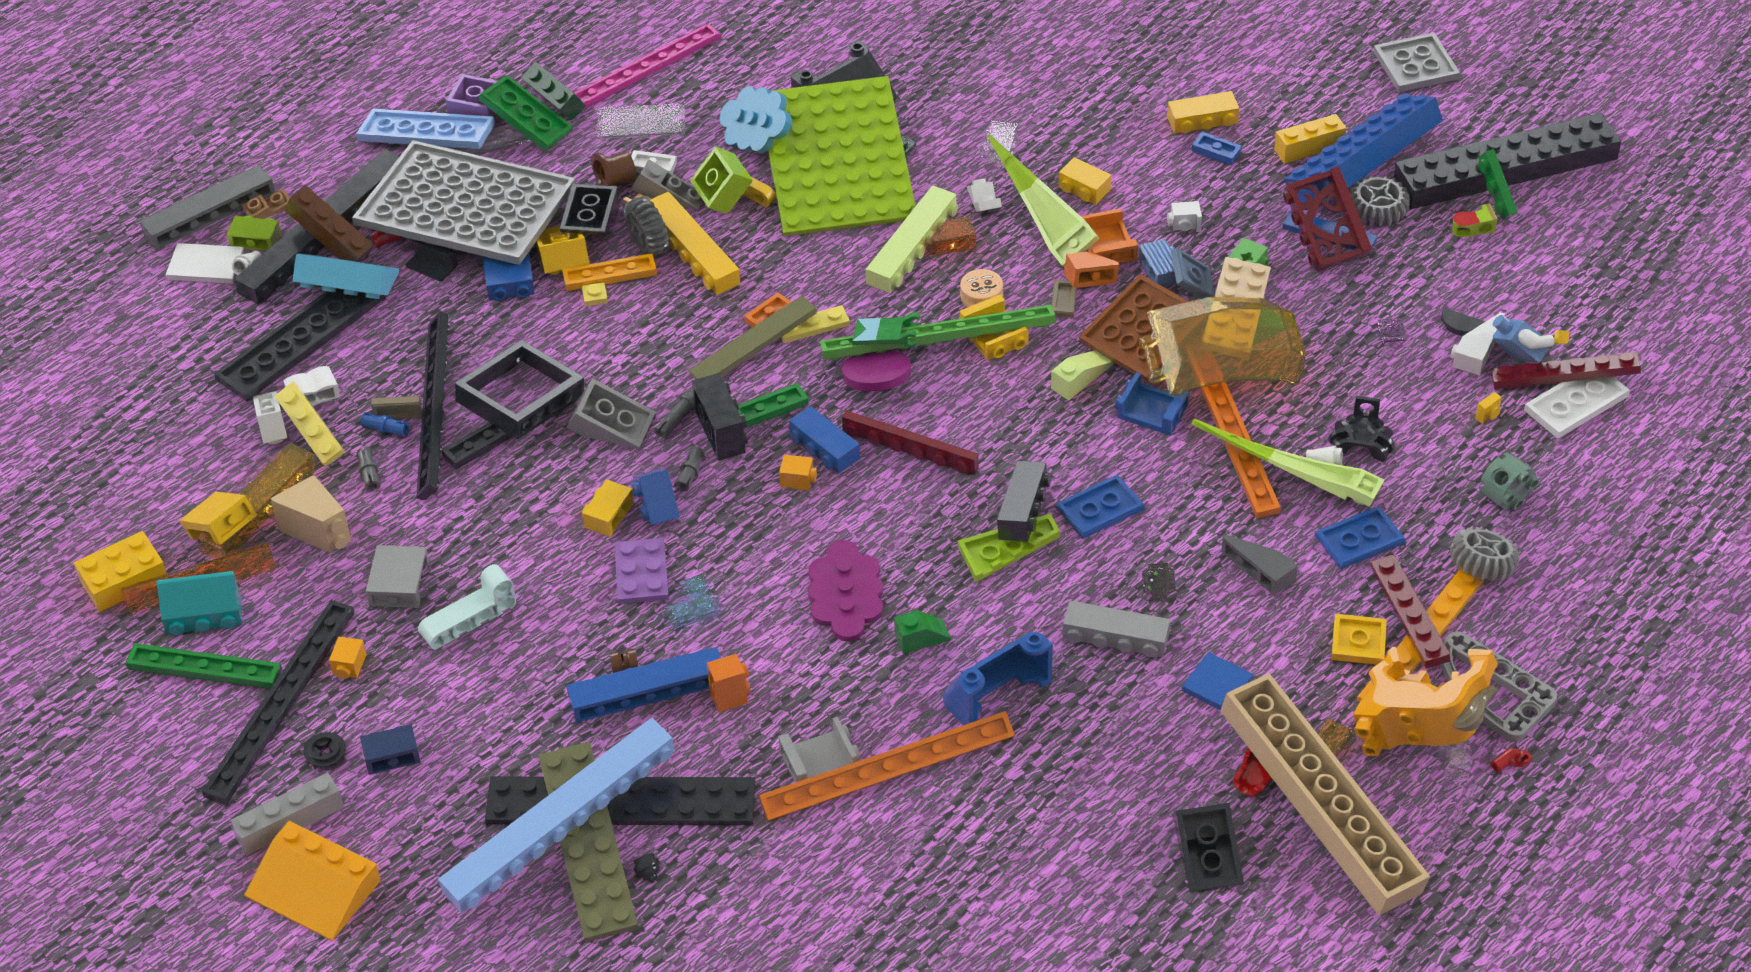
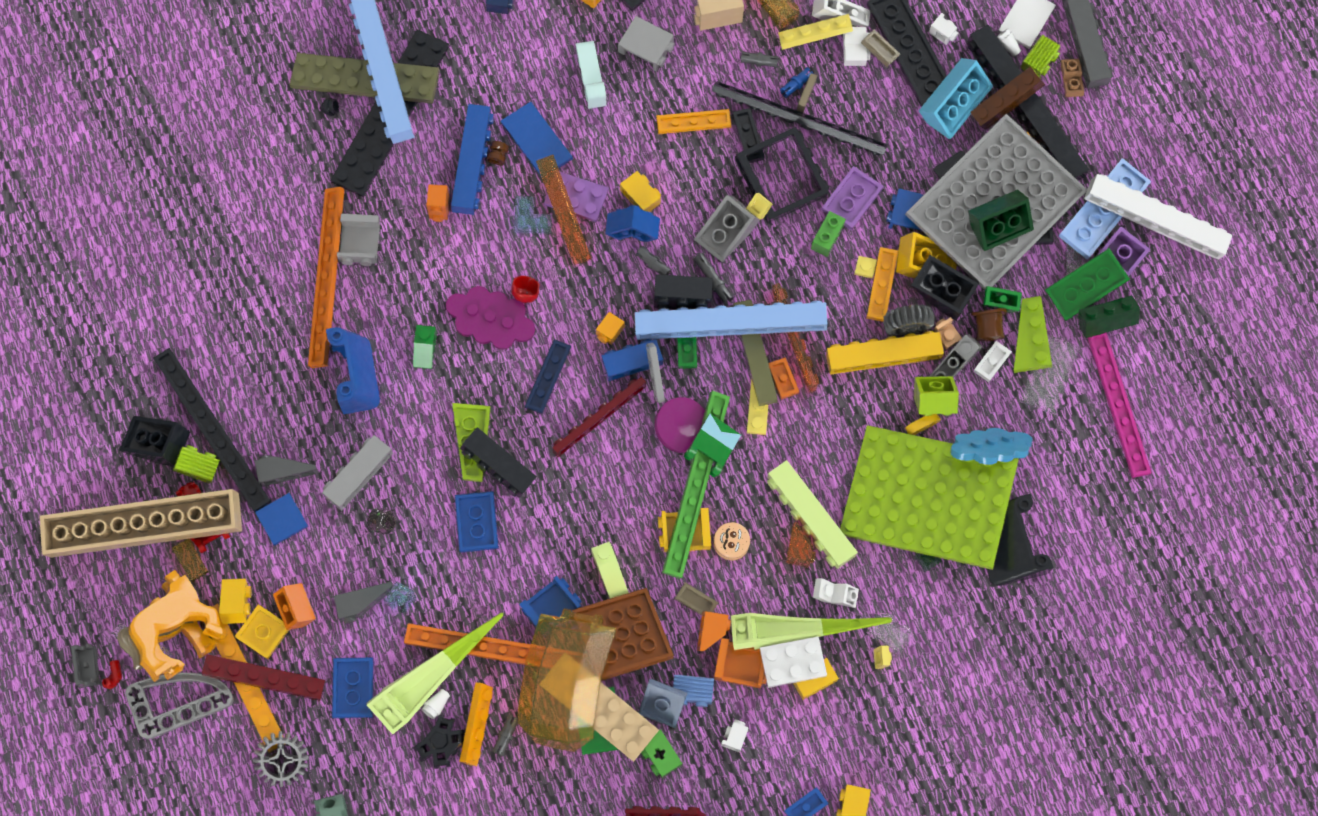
camera: 110 degrees right, 25 degrees up
none -> dark grey hinge [71,643,100,688]
none -> black plate [153,348,271,512]
none -> lime brick [173,445,220,484]
none -> yellow brick [219,579,252,624]
none -> dark grey slope [255,455,319,487]
none -> orange brick [273,583,316,630]
none -> clear light blue hinge [385,581,417,613]
none -> light orange plate [459,682,493,766]
none -> dark grey pin [492,714,520,757]
none -> blue tile [501,102,573,179]
none -> red hair [511,275,540,303]
none -> dark blue tile [524,339,572,414]
none -> clear orange plate [536,155,592,265]
none -> light blue brick [635,301,827,340]
none -> light grey tile [646,343,665,403]
none -> light orange tile [656,109,731,134]
none -> light yellow plate [746,193,773,219]
none -> white plate [760,636,827,688]
none -> clear orange plate [772,283,819,393]
none -> bright green brick [811,211,846,257]
none -> medium lavender plate [821,166,884,231]
none -> dark tan tile [861,29,900,67]
none -> light yellow plate [873,646,892,669]
none -> white brick [929,13,959,45]
none -> dark green slope [968,189,1034,251]
none -> green slope [984,286,1022,313]
none -> lime wing [1014,296,1052,373]
none -> white brick [1084,174,1232,260]

